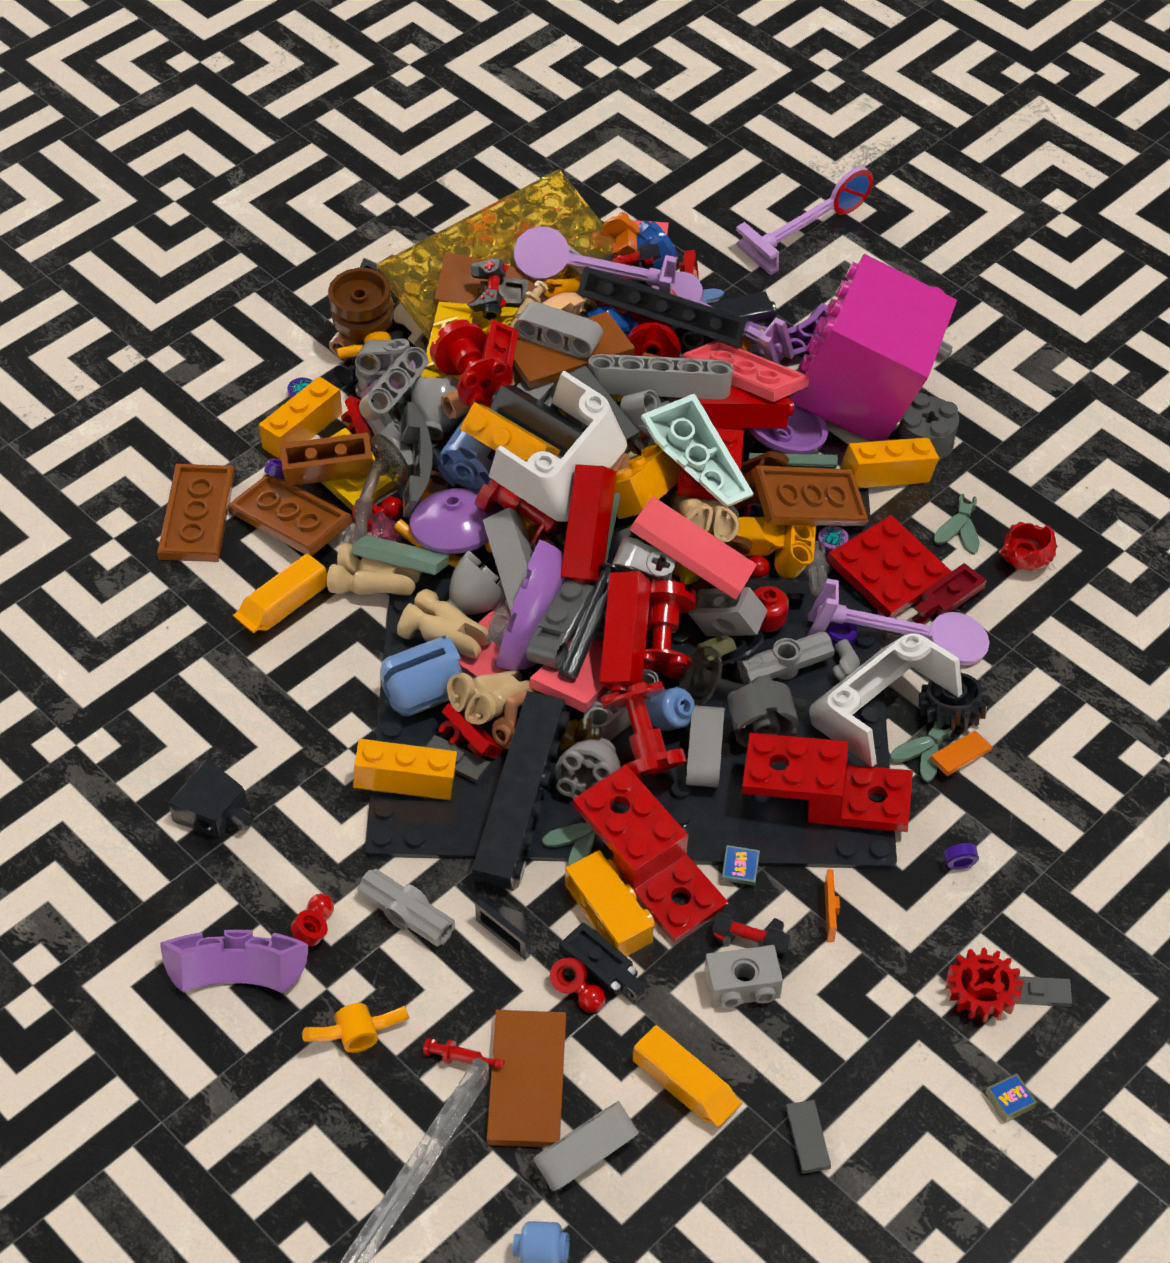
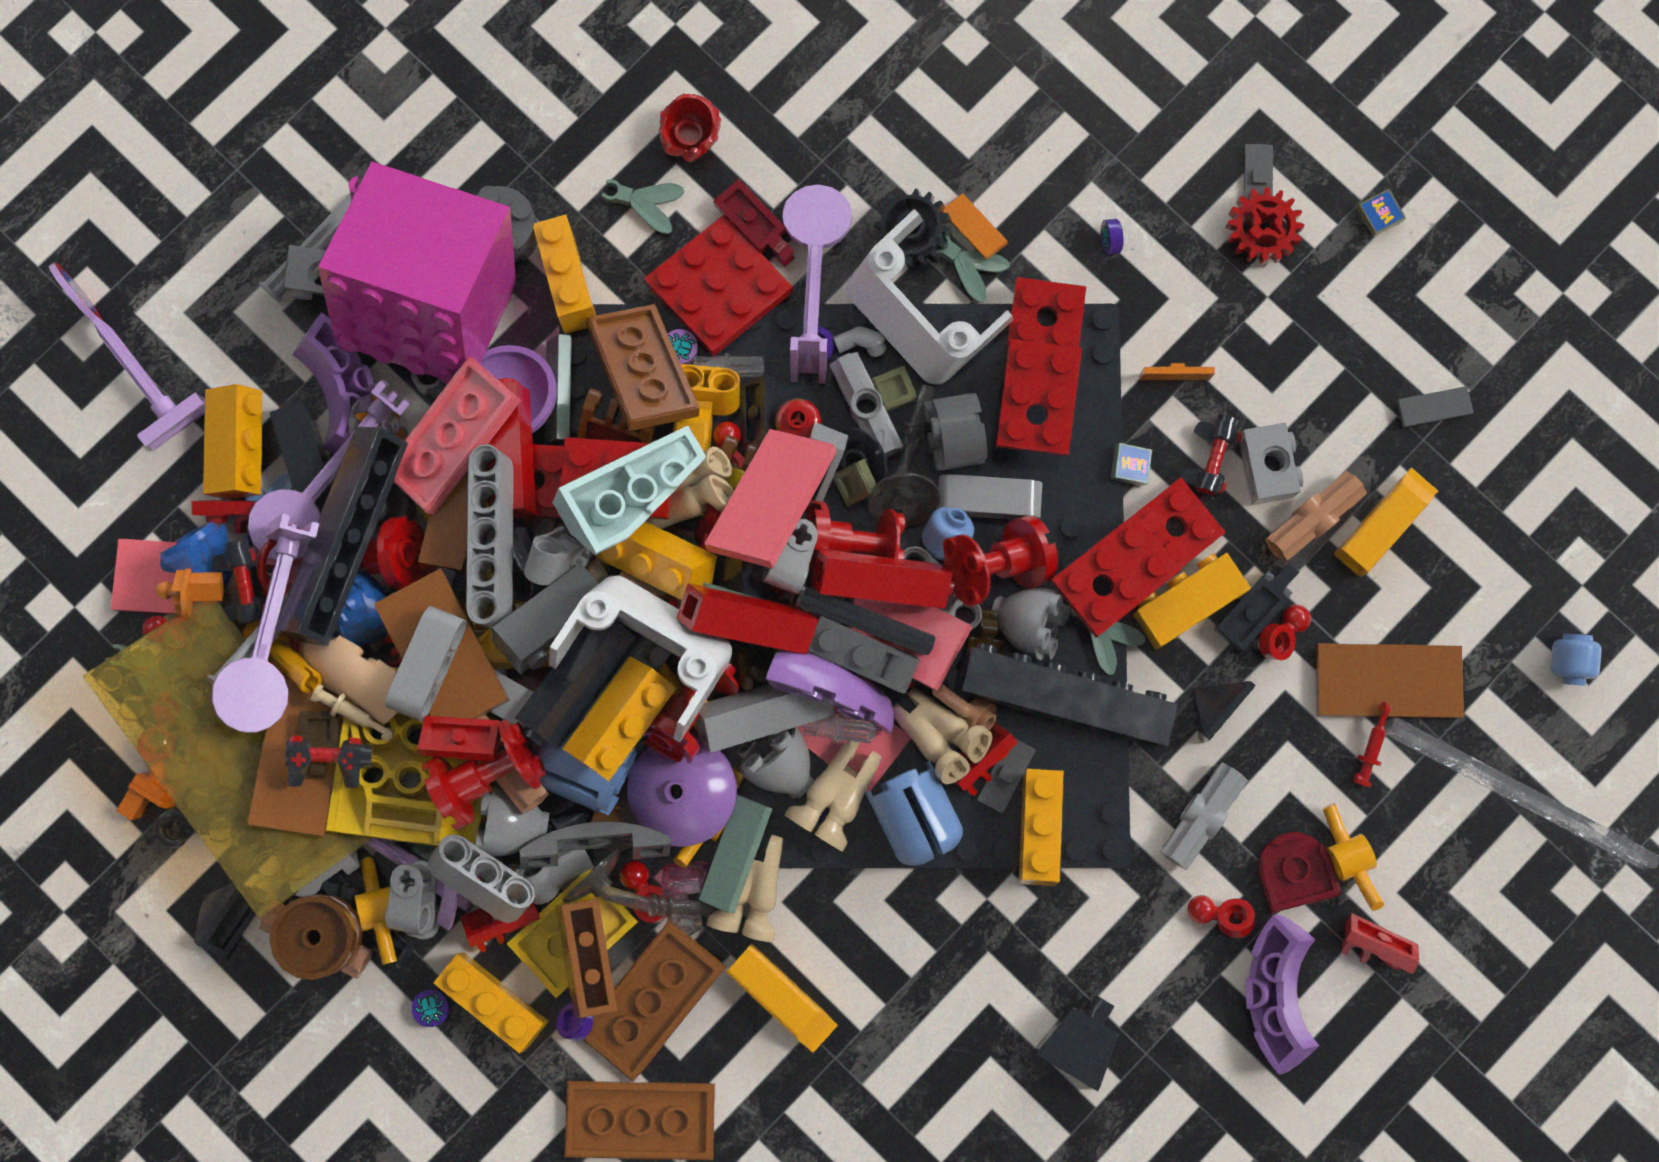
camera: 90 degrees left, 30 degrees up
light grey beam [533,1101,639,1191] -> none
none -> light orange brick [203,384,263,500]
none -> olive tile [871,366,918,412]
none -> dark red tile [1258,832,1342,914]
none -> nougat piece [1265,471,1367,563]
none -> red plate [1342,913,1420,974]

